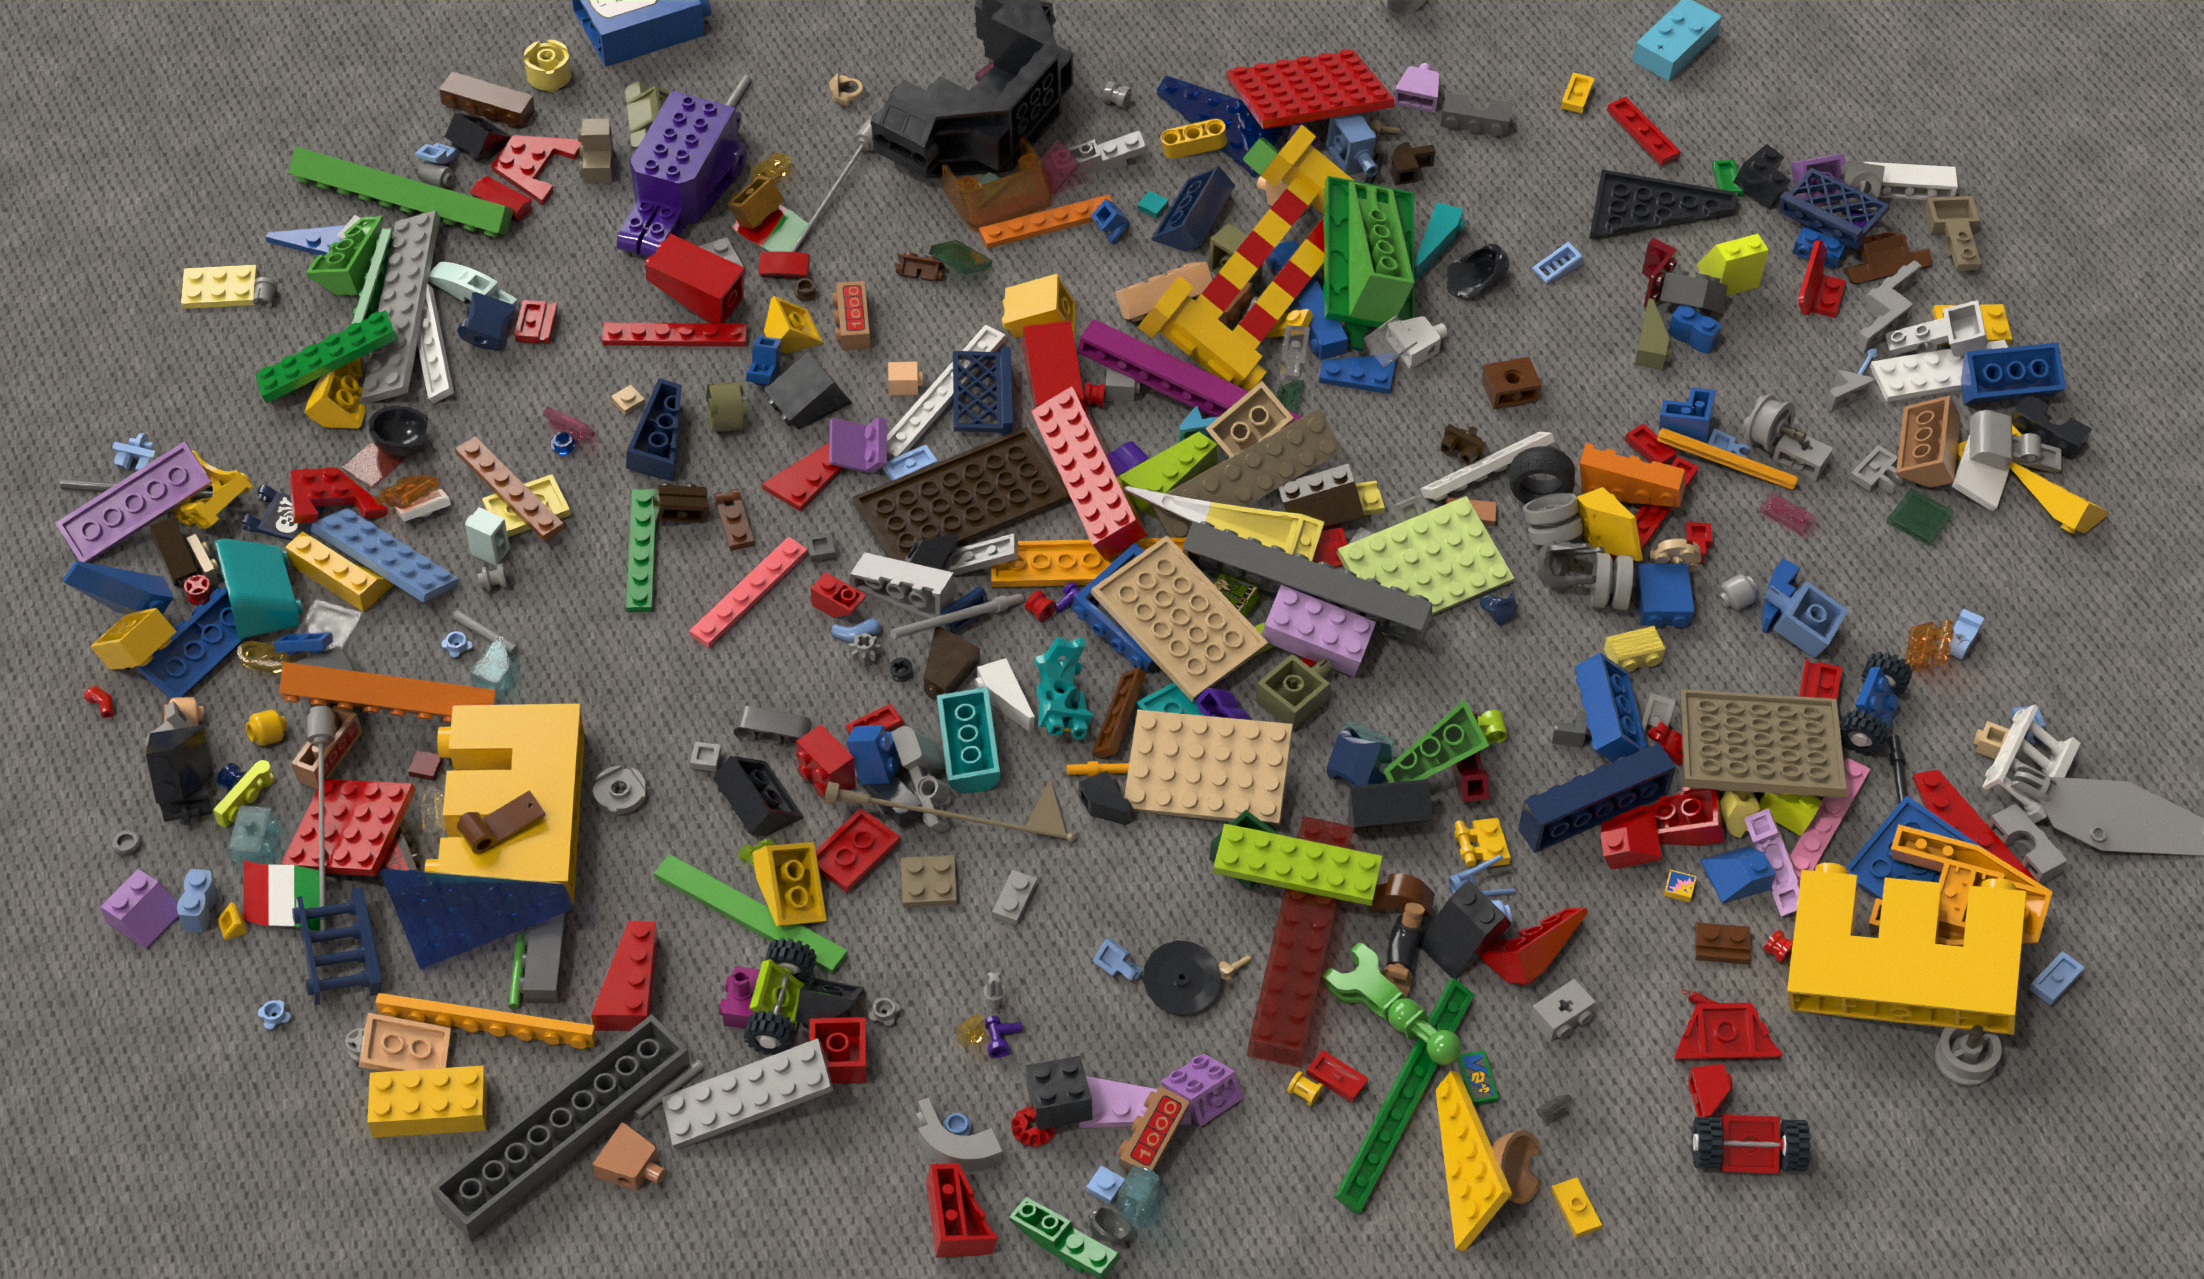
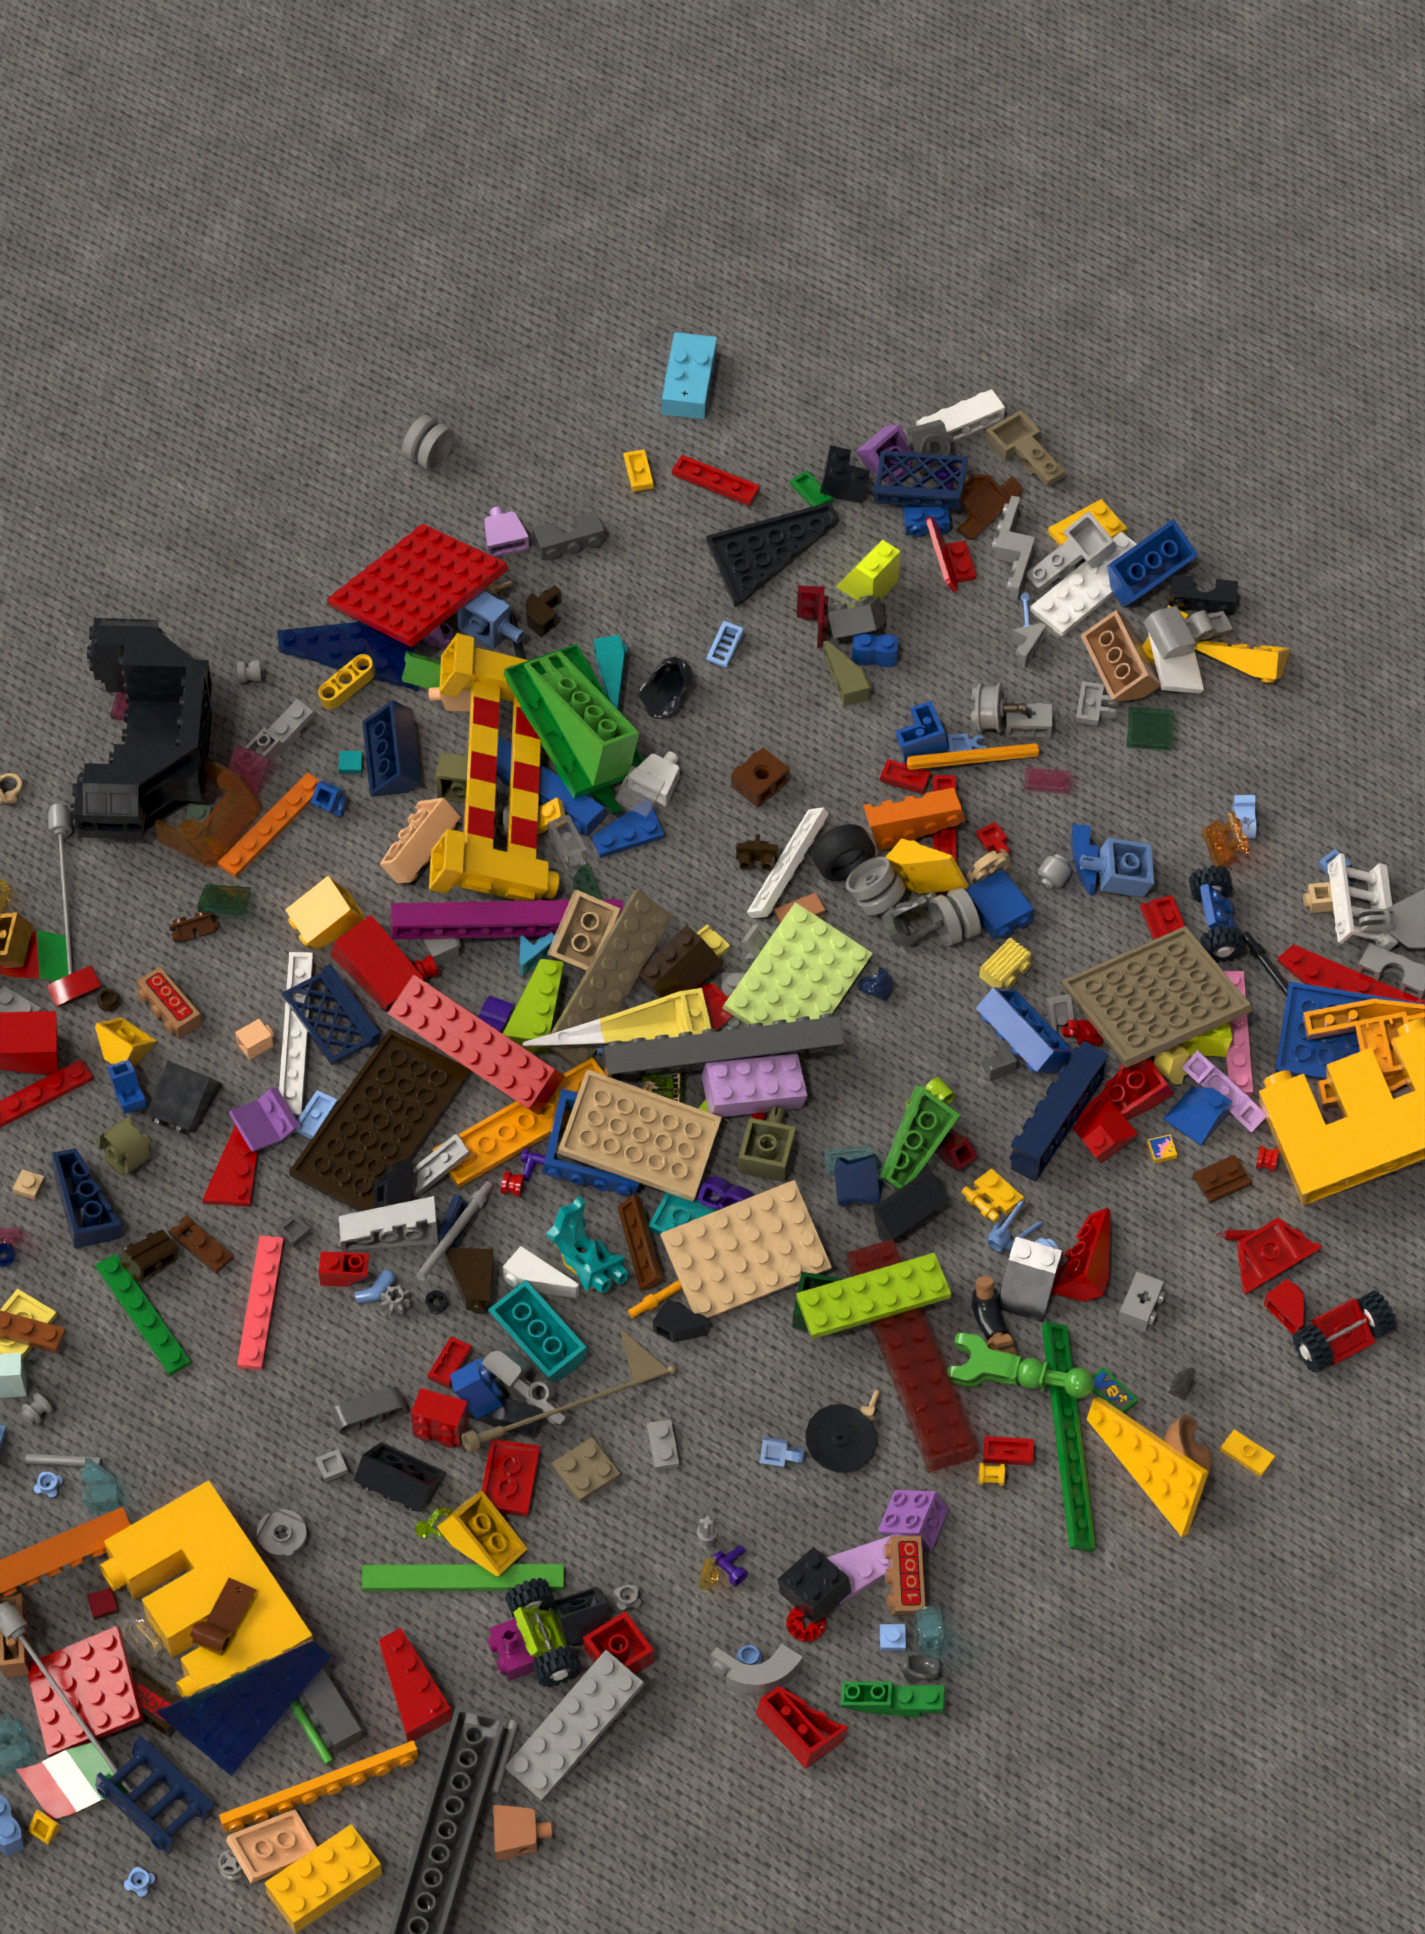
camera: 30 degrees left, 5 degrees up
reddish brown brick [1369,873,1435,917] -> none

